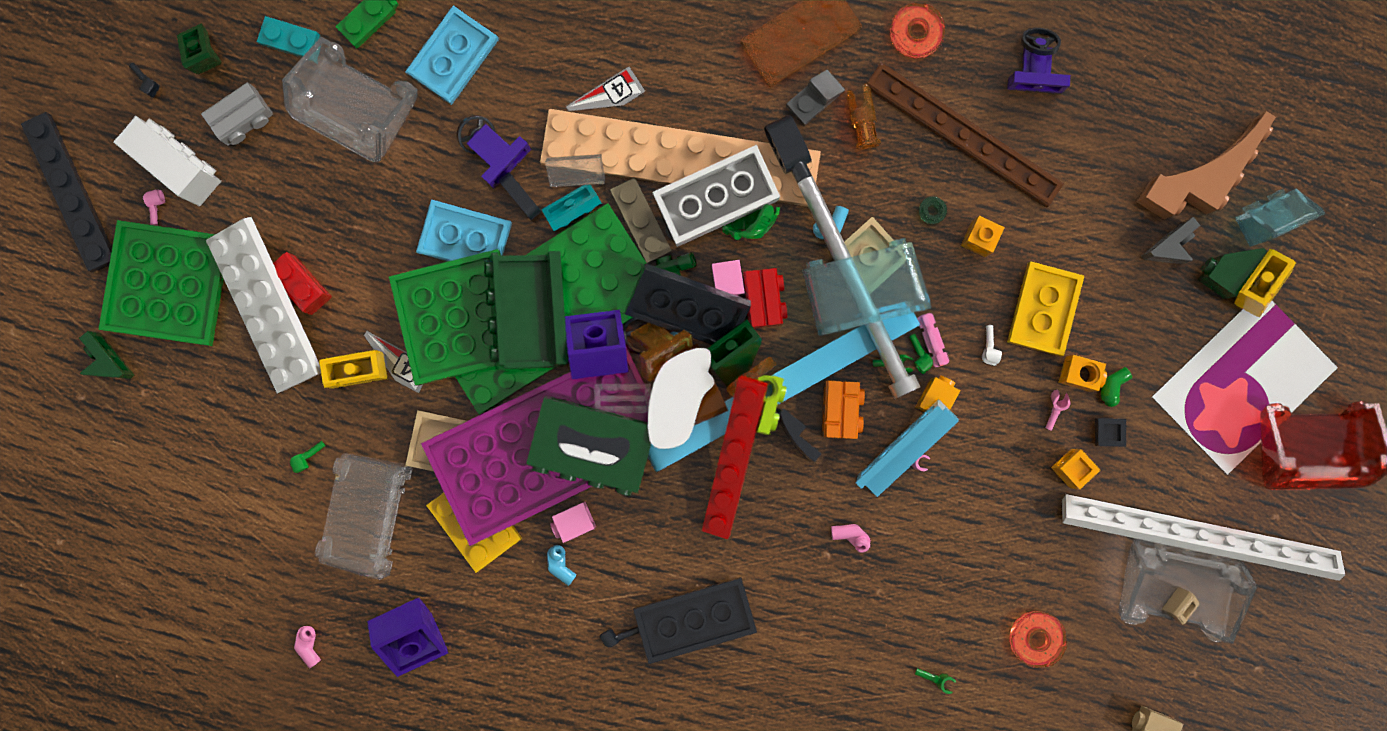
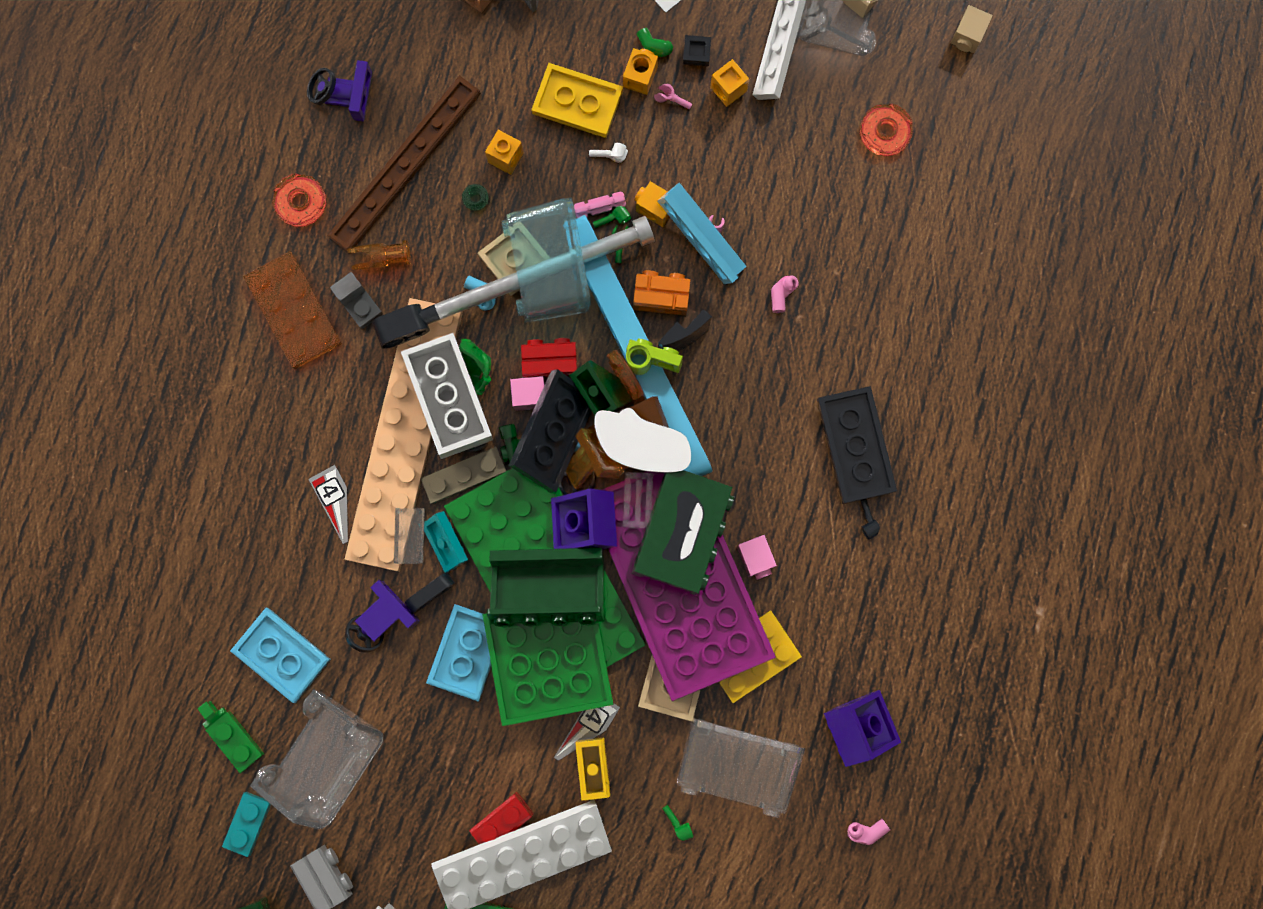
camera: 85 degrees left, 5 degrees down
medium azure arm [547,545,577,586] -> none
red plate [702,375,769,539] -> none
green hand [915,668,956,694] -> none

